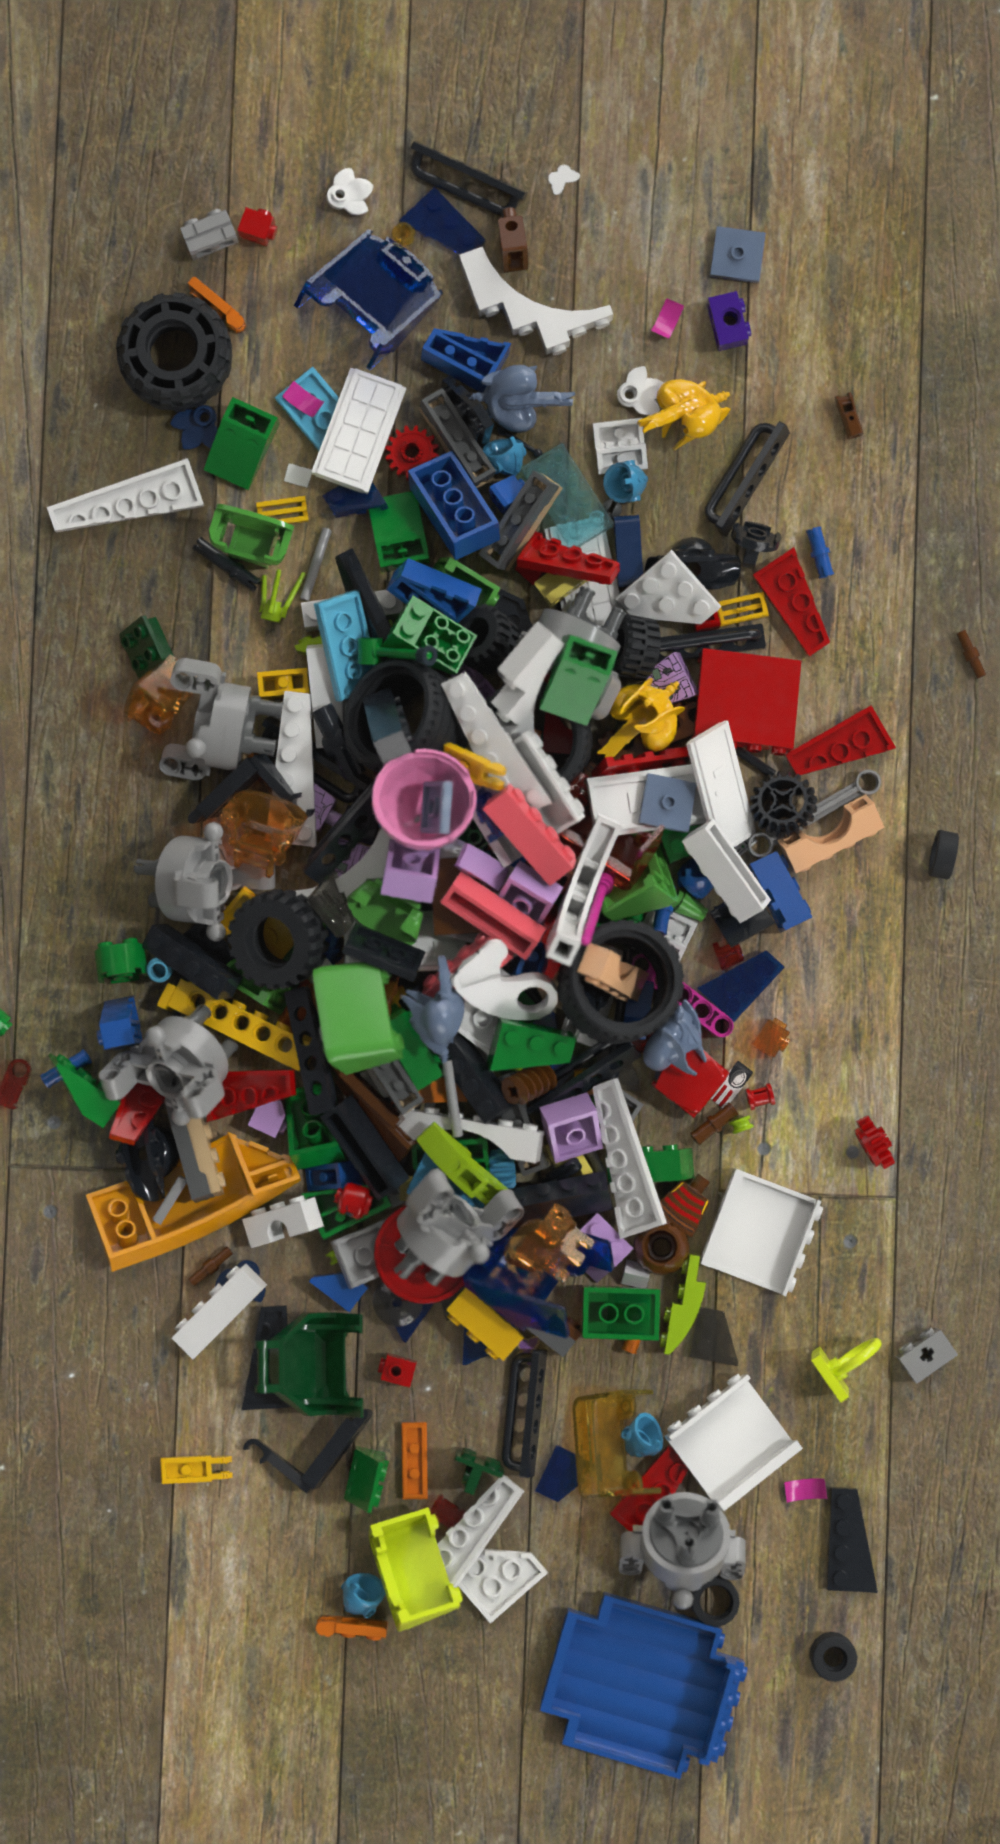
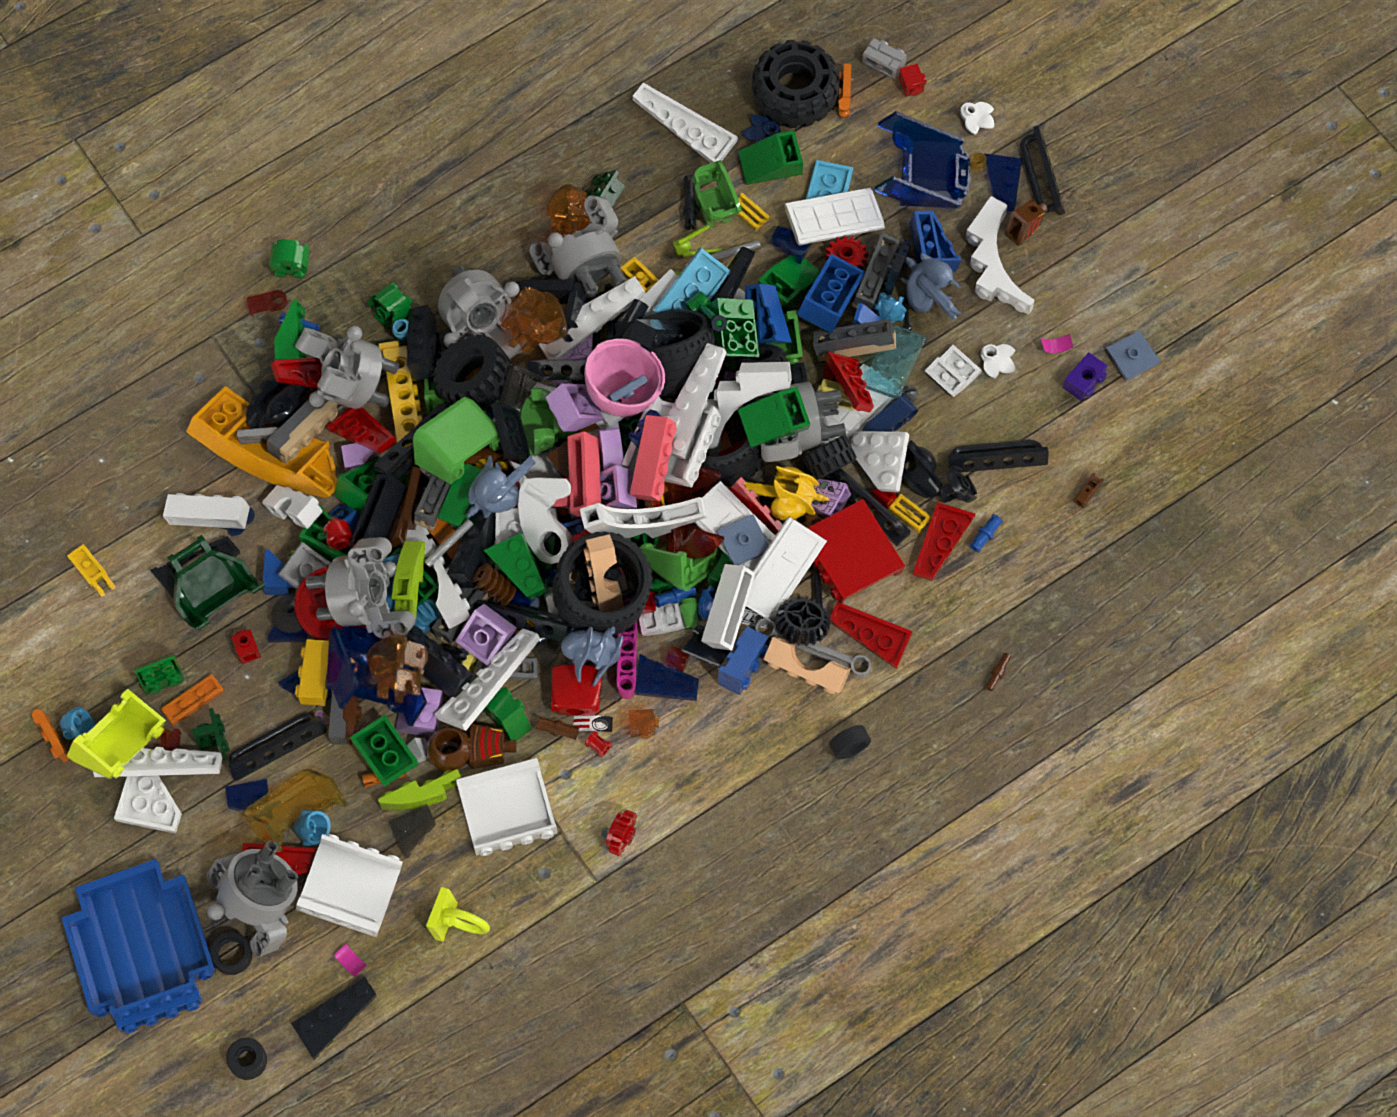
camera: 55 degrees right, 20 degrees down
blue wedge [97,995,143,1050] -> none
reddish brown bar [188,1246,233,1286] -> none
black hinge [243,1409,373,1493] -> none
dark pink sticker [282,381,325,417] -> none
white sticker [284,464,312,487] -> none
yellow hinge [443,742,507,791] -> none
white sticker [548,165,580,195] -> none
dark pink piece [581,873,614,946] -> none
dark azure helmet [603,460,648,503] -> none
yellow hair [637,379,731,451] -> none
lime bush [729,1115,754,1134] -> none
light grey brick [896,1327,958,1384] -> none

